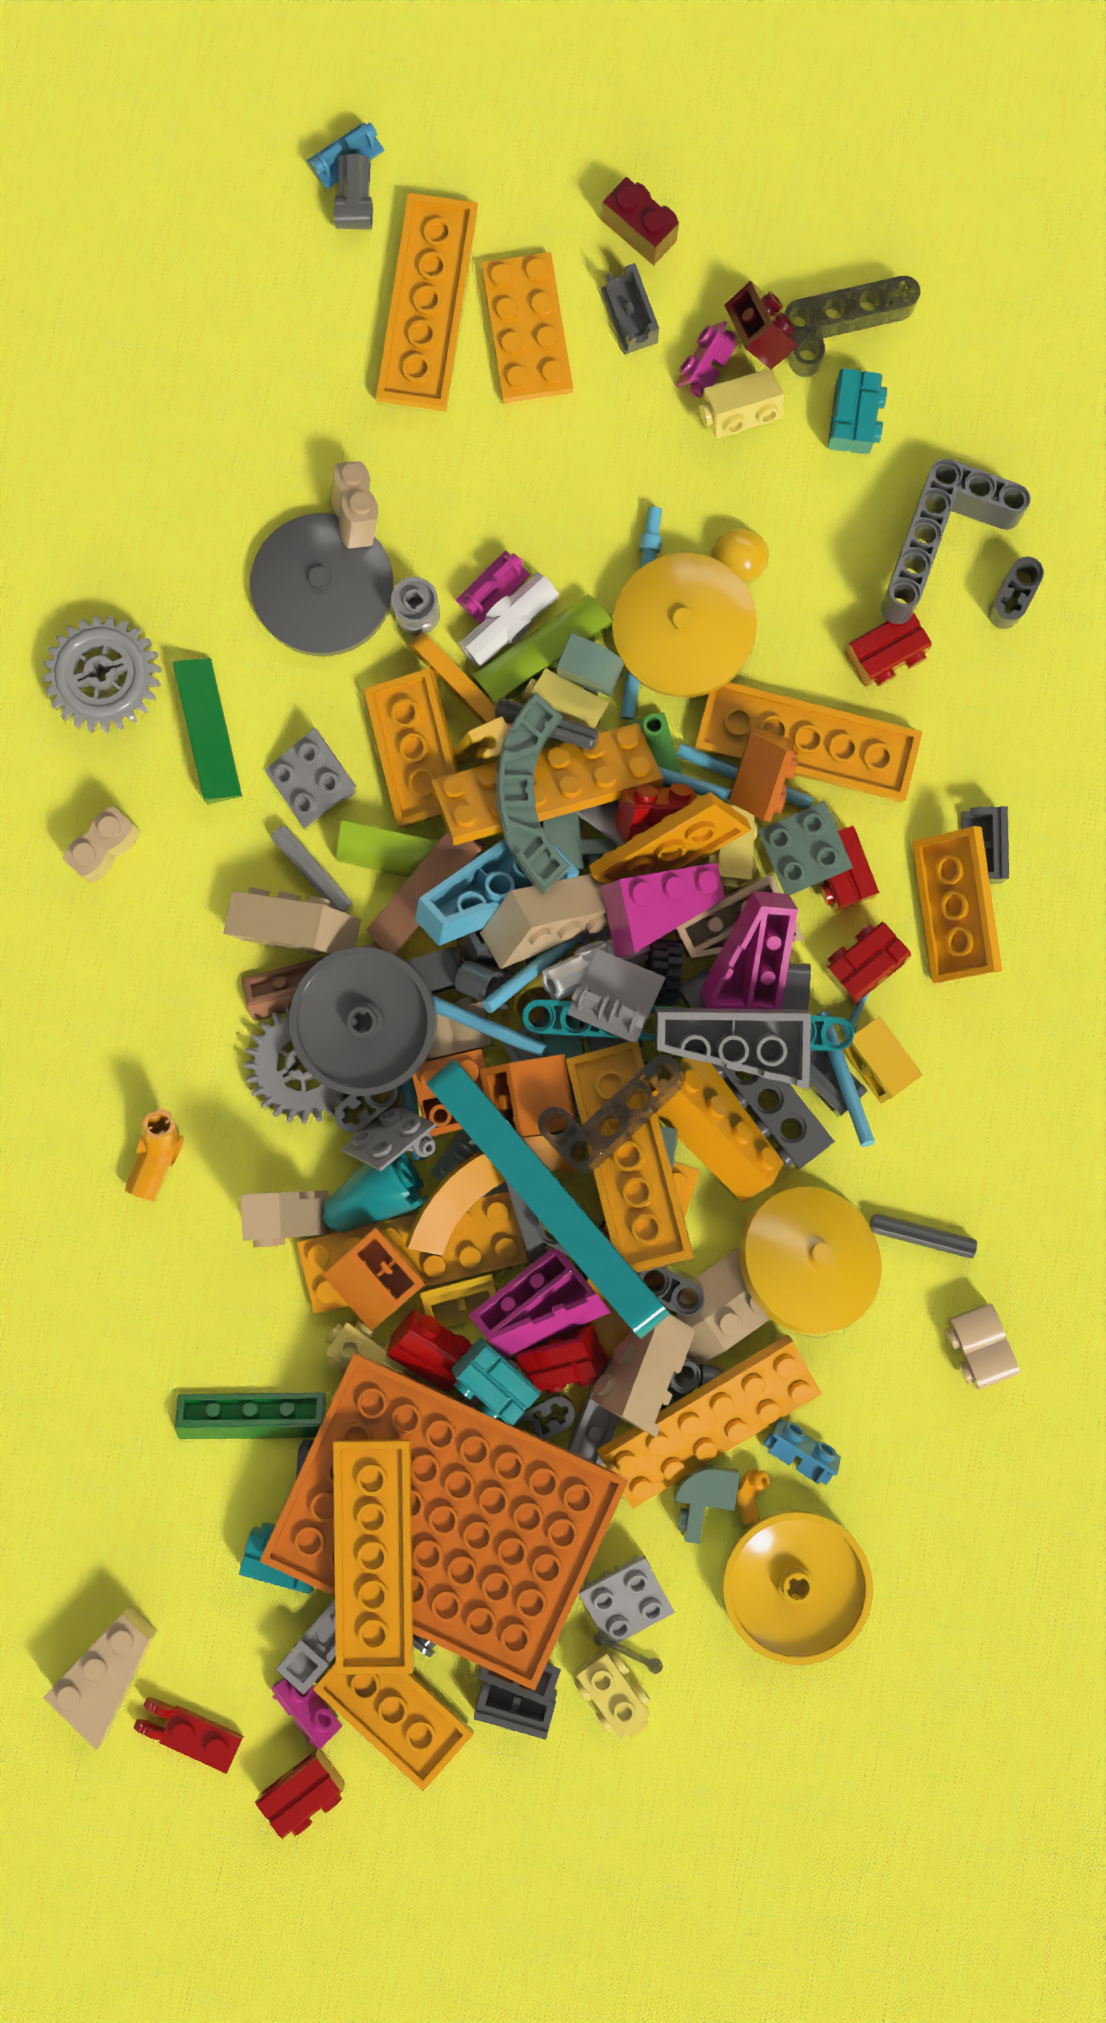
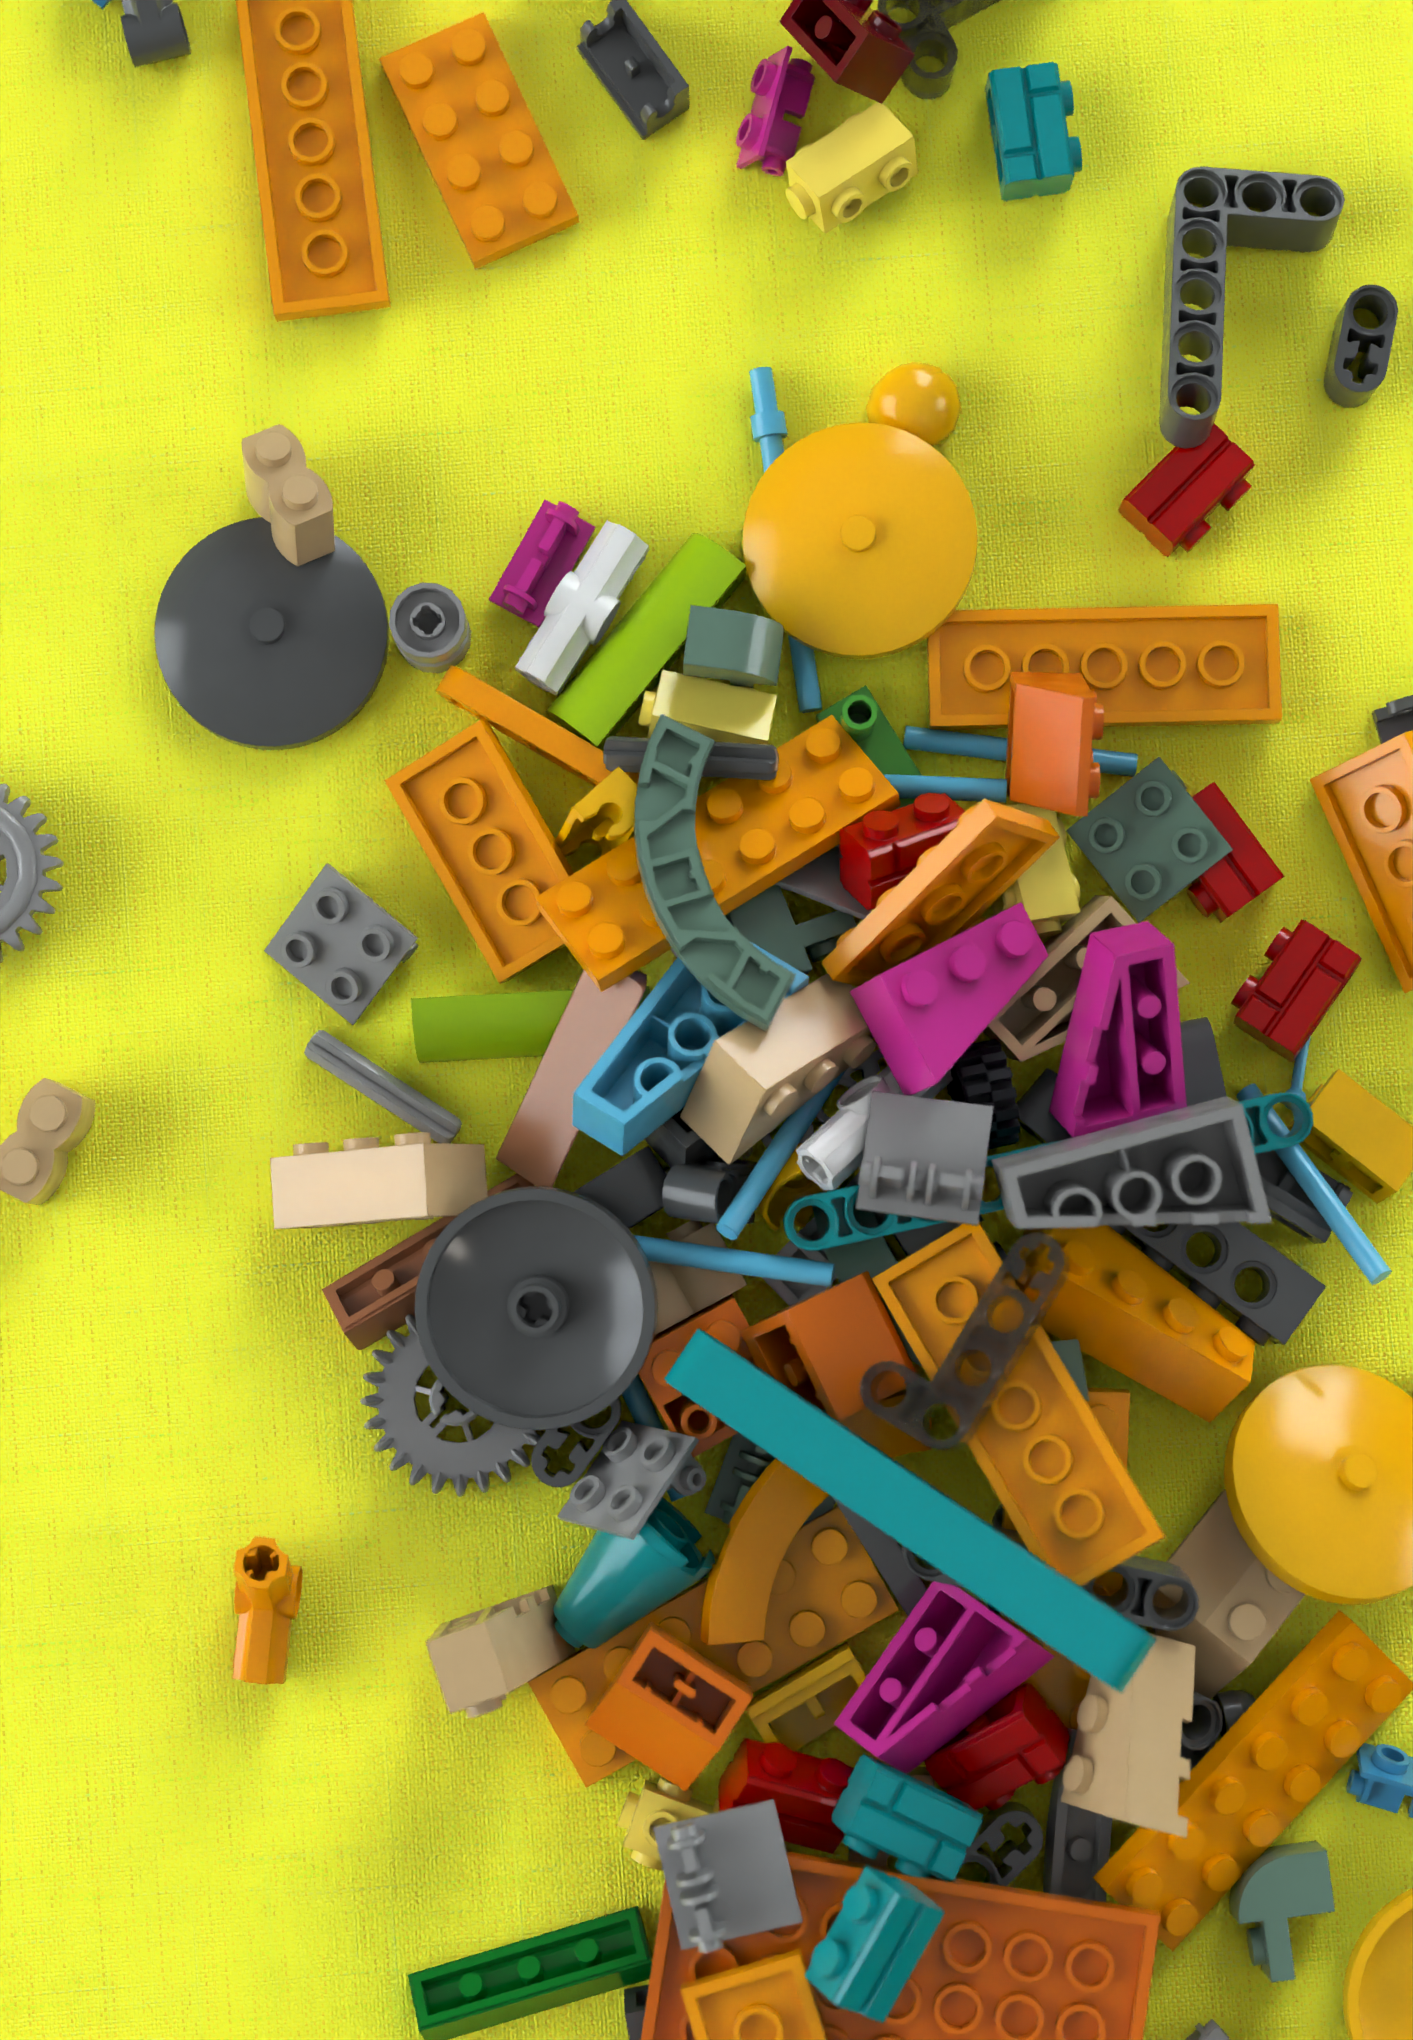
camera: 15 degrees left, 0 degrees up
green slope [173,658,243,805] -> none
light orange arm [736,1469,770,1524] -> none
none -> light grey hinge [653,1799,803,1953]
none -> teal brick [805,1865,945,2023]

